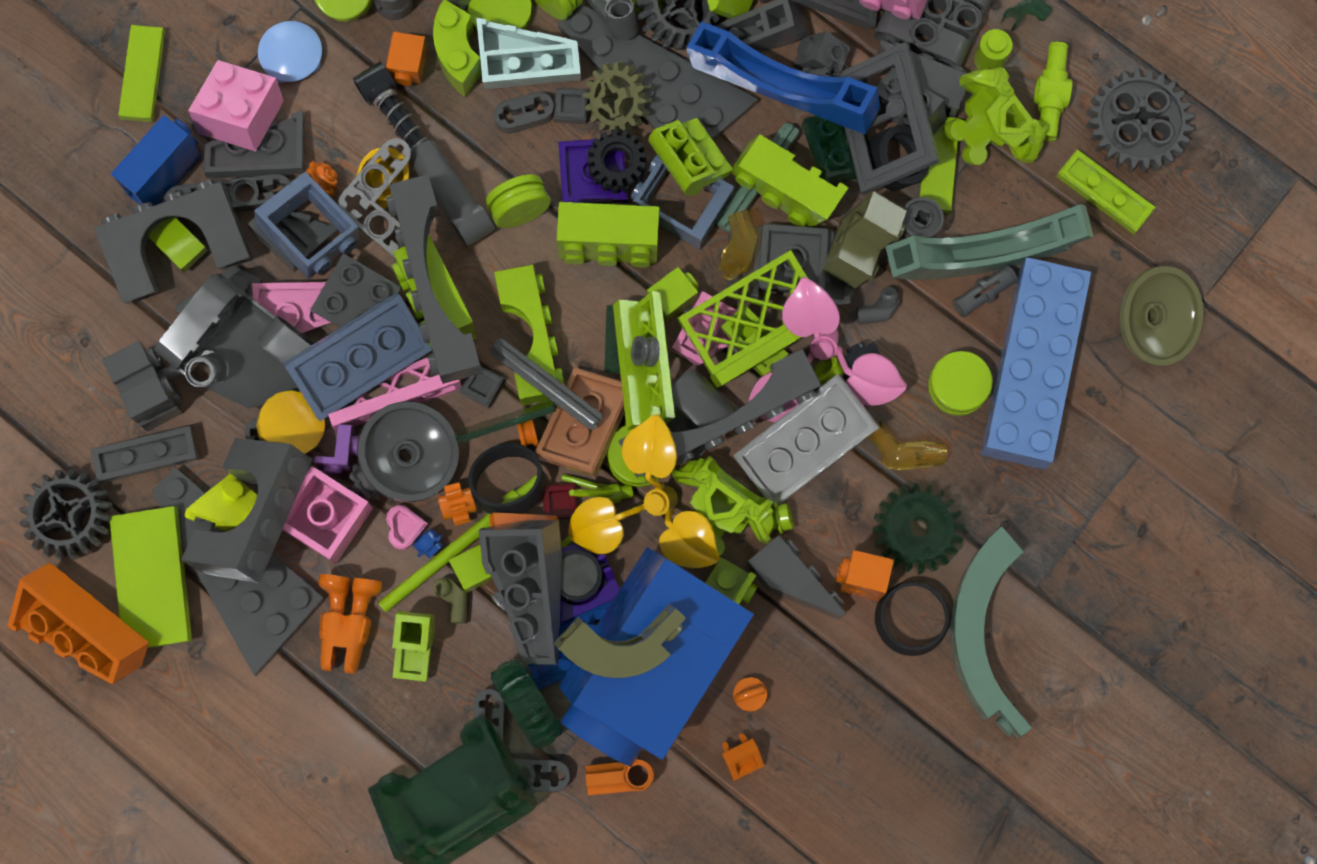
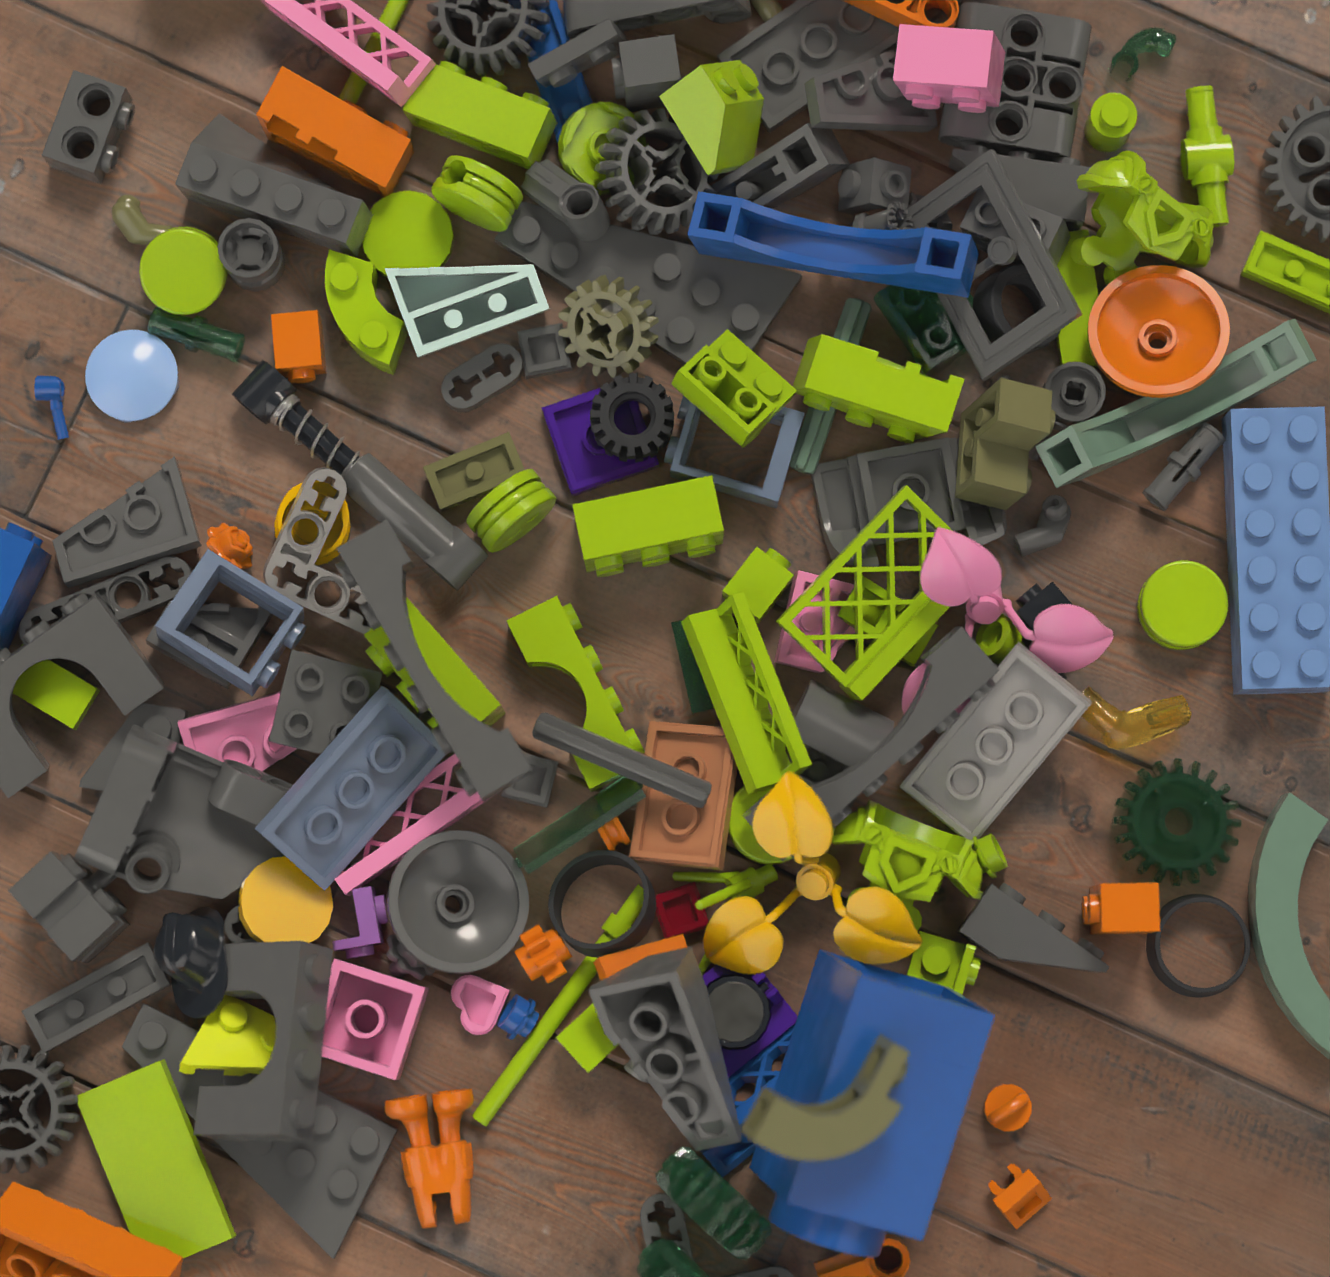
camera: 10 degrees left, 5 degrees up
bright pink brick [188,60,284,152] -> none
lime brick [392,611,435,682] -> none
olive arm [433,577,468,624] -> none
dark grey bush [631,336,660,367] -> none
clear yellow arm [719,210,758,280] -> none
none -> blue hand [34,376,69,440]
none -> clear green pin [148,306,245,363]
none -> black piece [154,906,228,1018]
none -> olive plate [423,432,525,512]
none -> orange dish [1088,265,1230,398]

